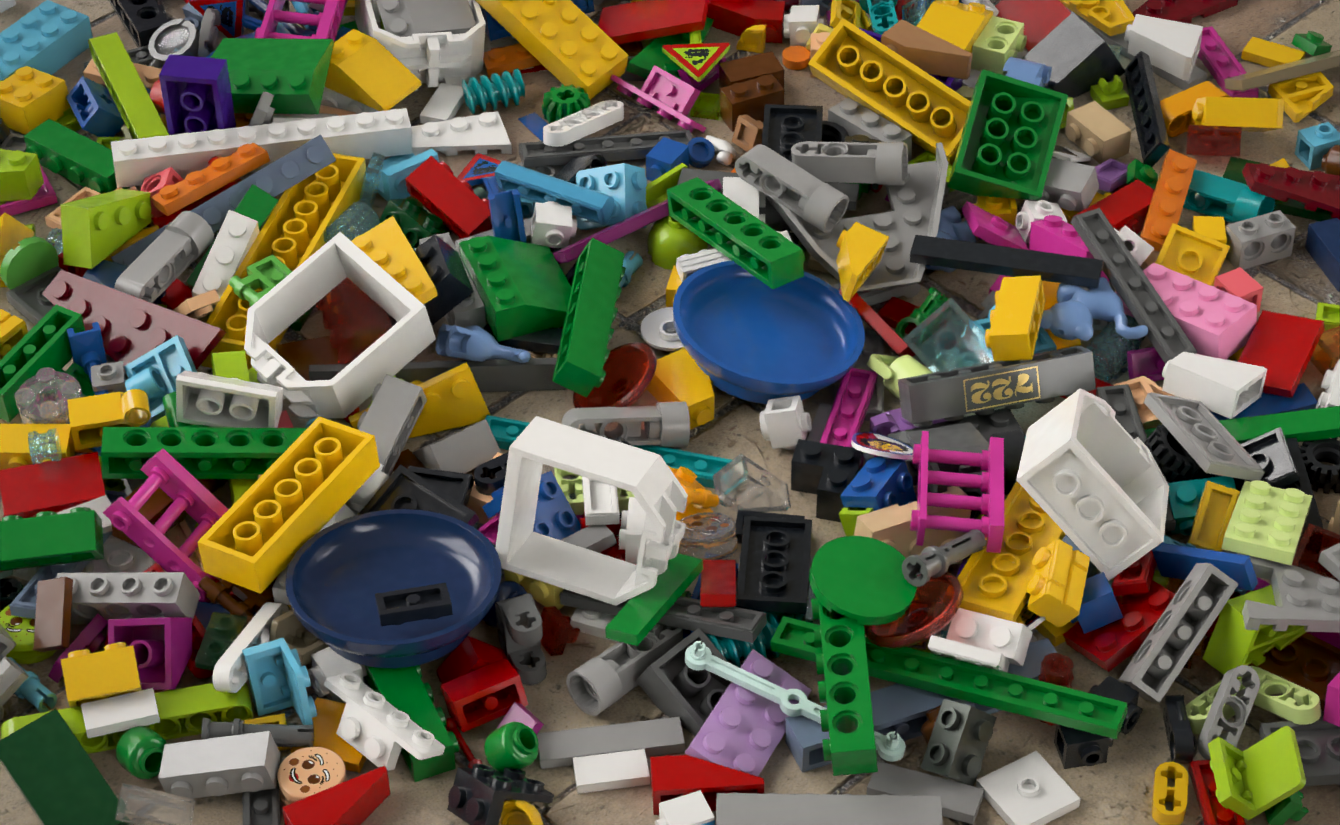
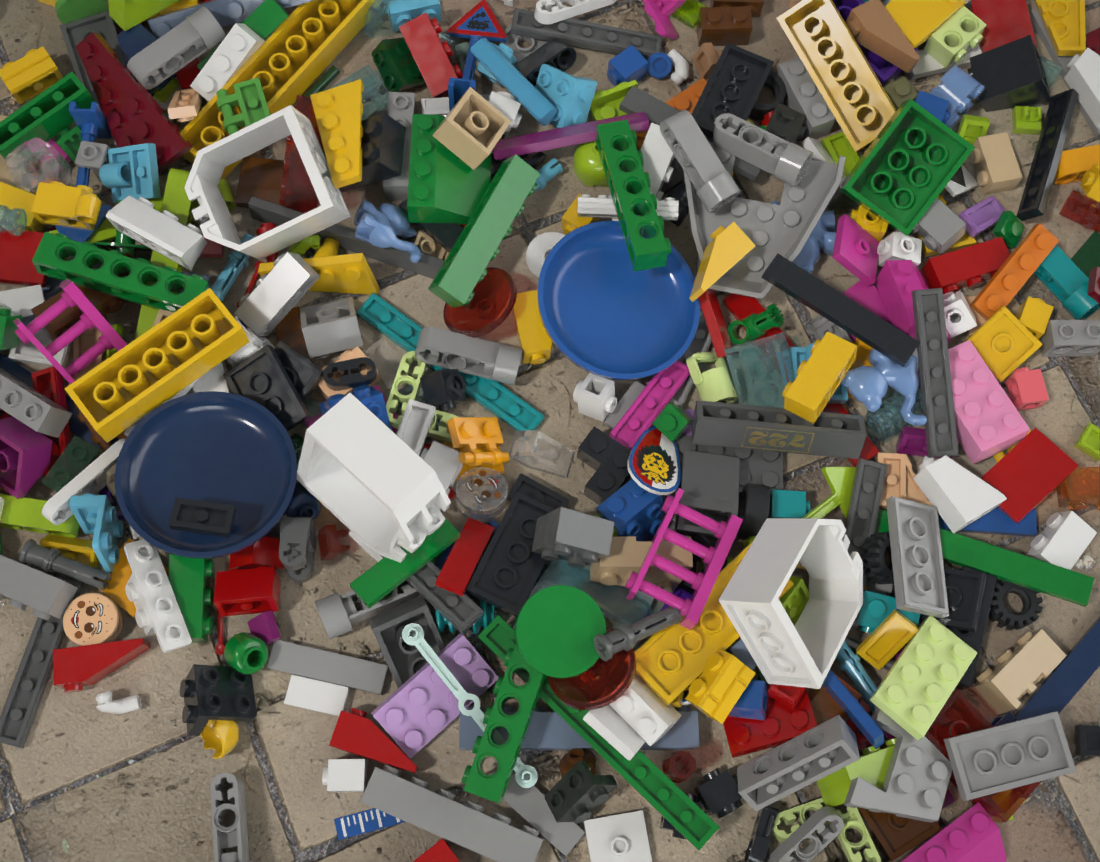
camera: 15 degrees right, 30 degrees up
clear light blue piece [324,201,380,243] -> none
none -> tan slope [432,87,511,170]
none -> brick [532,507,614,568]
none -> green plate [652,402,692,442]

